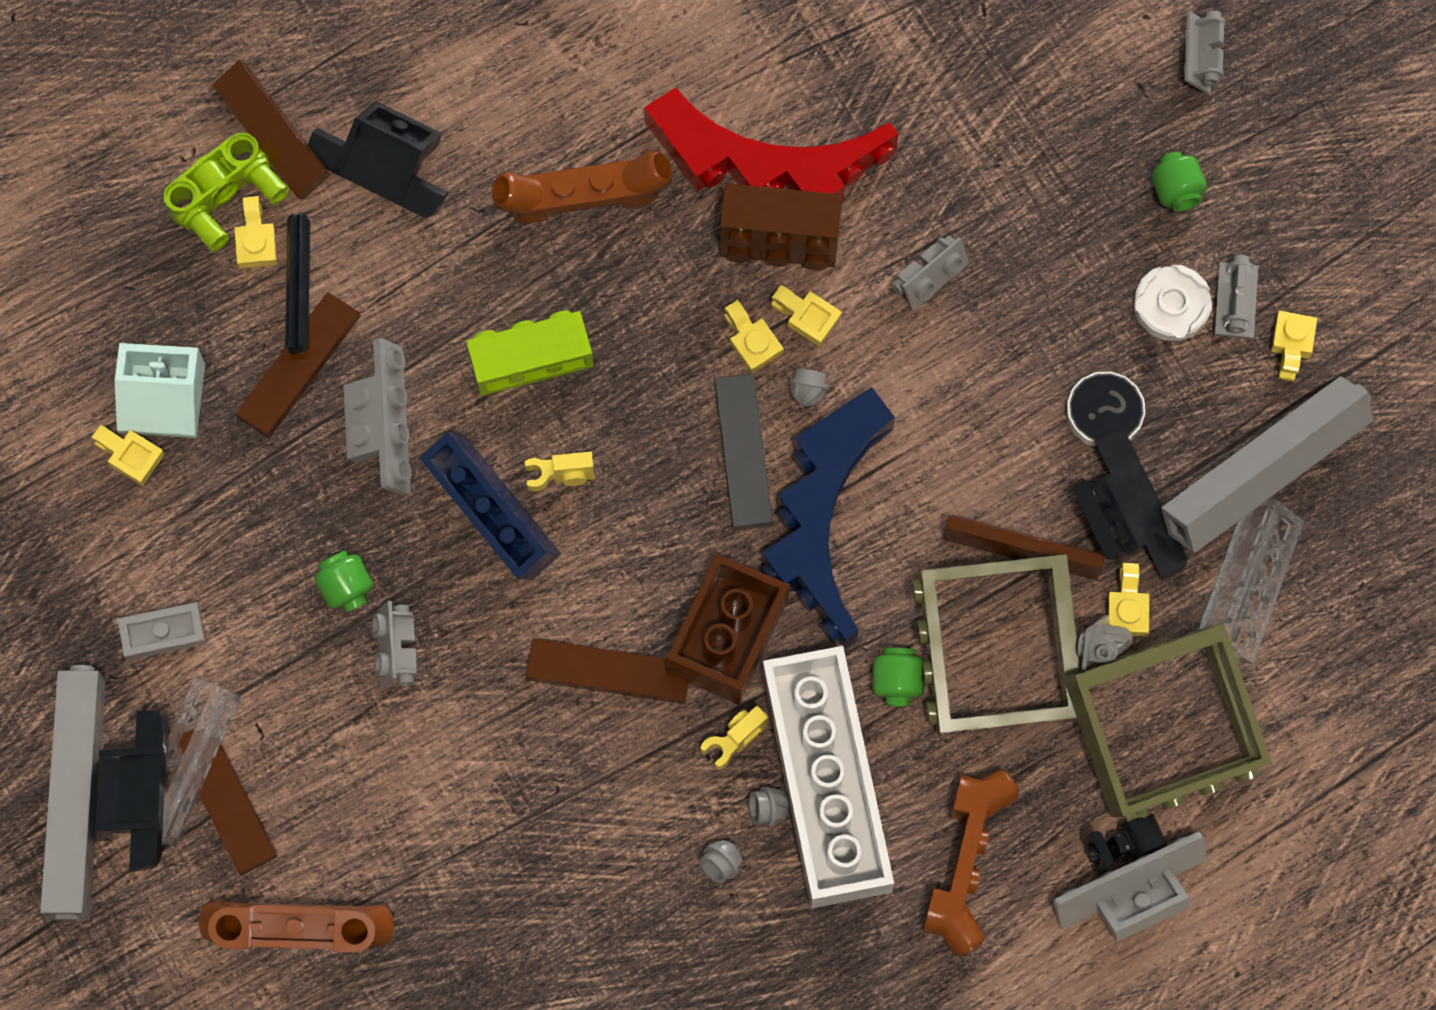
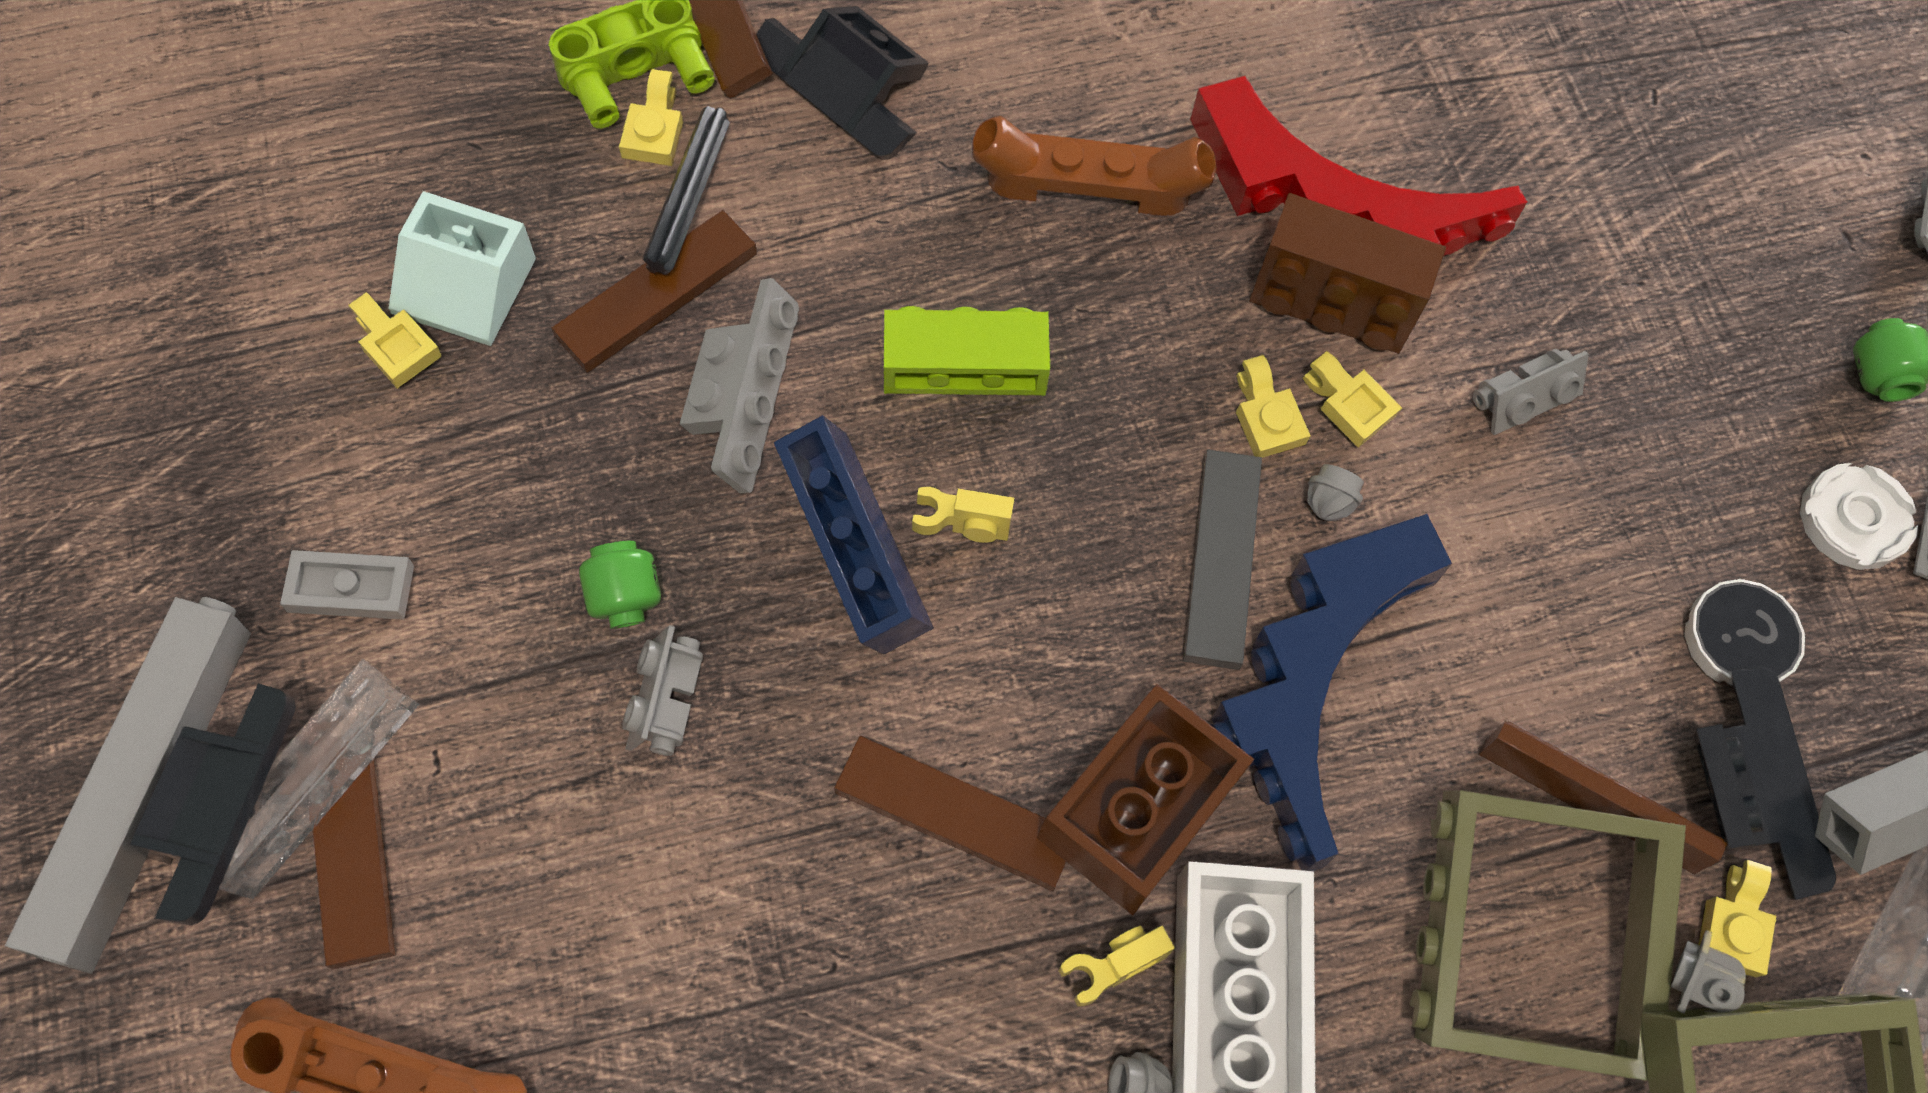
camera: 10 degrees right, 5 degrees down
bright green head [872,648,925,707] -> none

